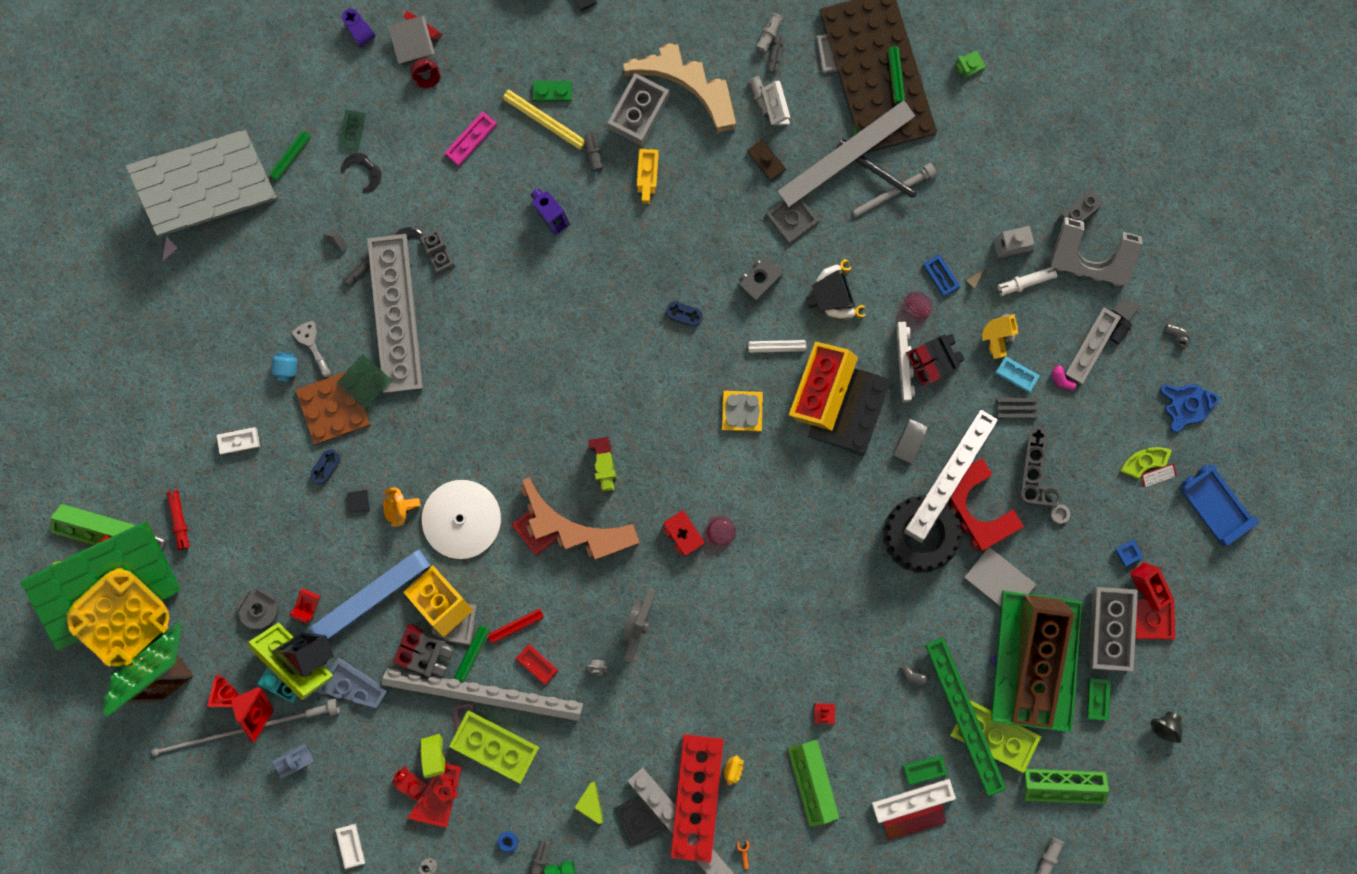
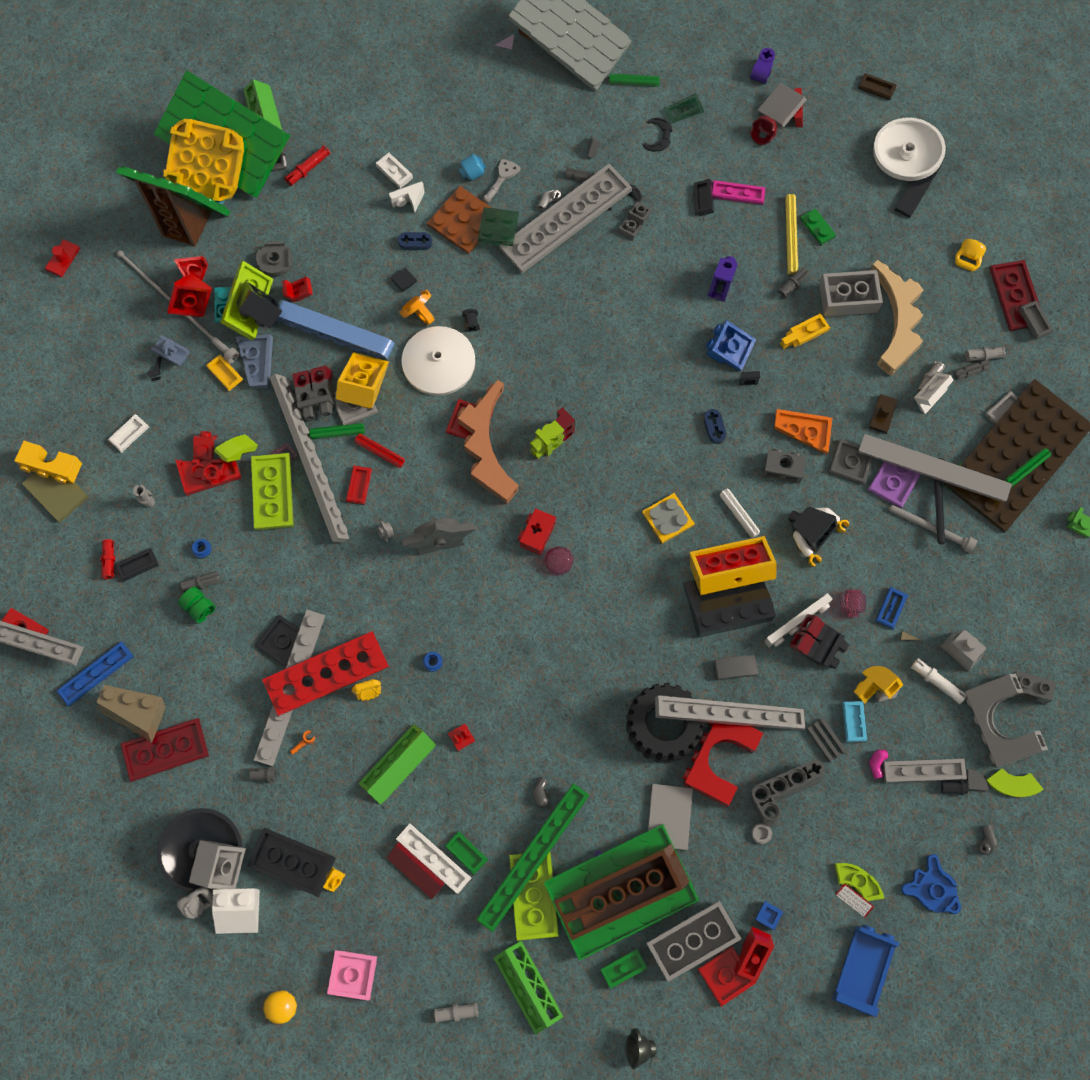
camera: 50 degrees right, 10 degrees down
lime slope [575,781,603,824] -> none
none -> red tile [45,239,80,277]
none -> black hand [148,356,162,381]
none -> yellow tile [206,355,243,391]
none -> white slope [389,182,425,213]
none -> blue plate [423,652,443,672]
none -> black bush [462,309,480,332]
none -> light grey arm [537,190,561,211]
none -> black tile [693,179,714,216]
none -> blue plate [706,320,756,371]
none -> black tile [739,371,760,385]
none -> orange wing [774,409,832,455]
none -> medium lavender tile [868,462,921,508]
none -> lime tile [986,768,1044,798]

